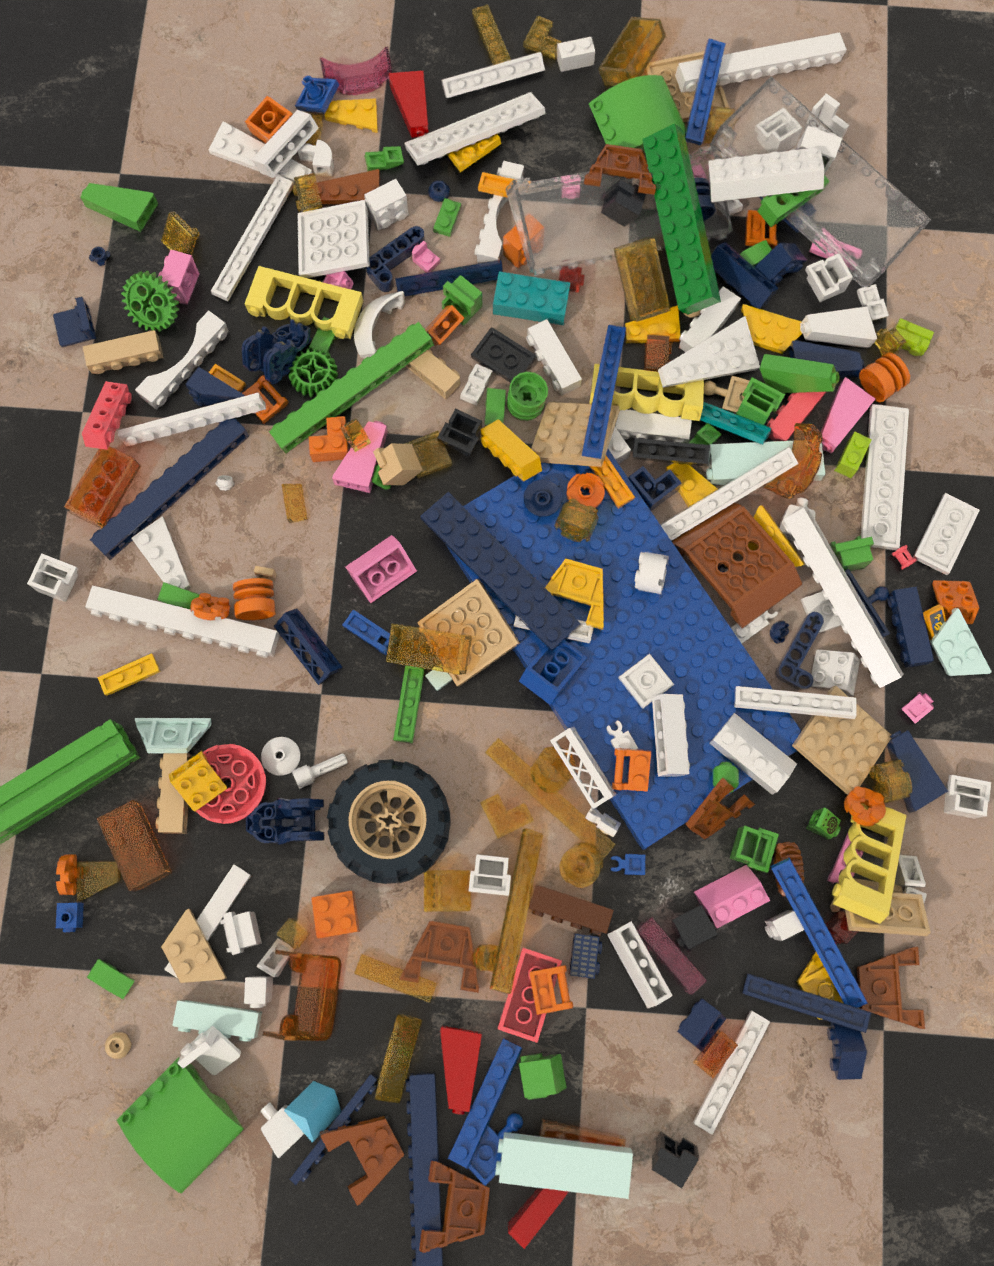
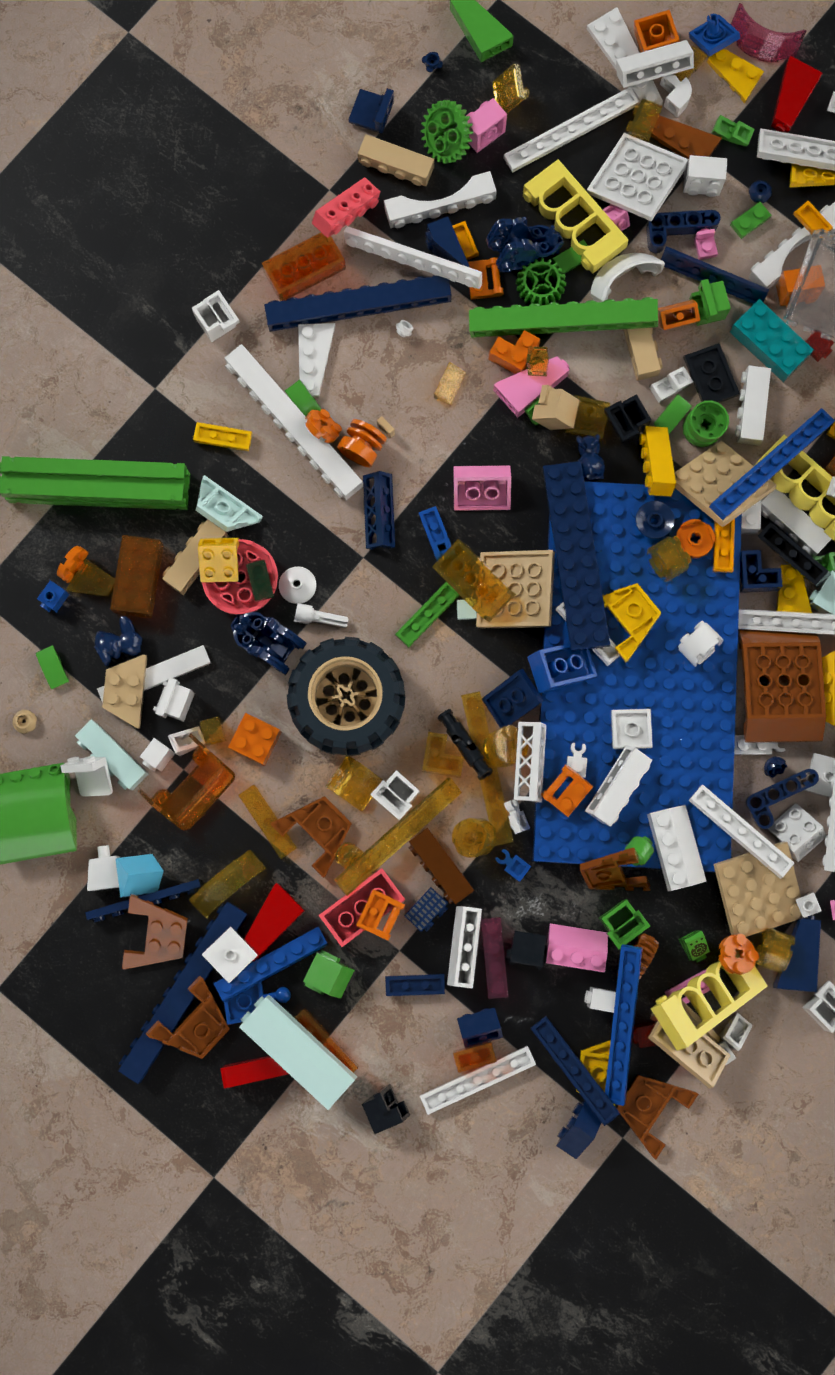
camera: 40 degrees right, 5 degrees up
none -> dark blue animal [94,616,143,666]
none -> white plate [202,927,258,983]
none -> clear green plate [246,560,274,602]
none -> dark blue plate [385,974,445,996]
none -> black piece [437,709,493,780]
none -> dark blue plate [482,669,544,731]
none -> dark blue animal [576,434,605,481]
none -> white bracket [796,892,822,918]

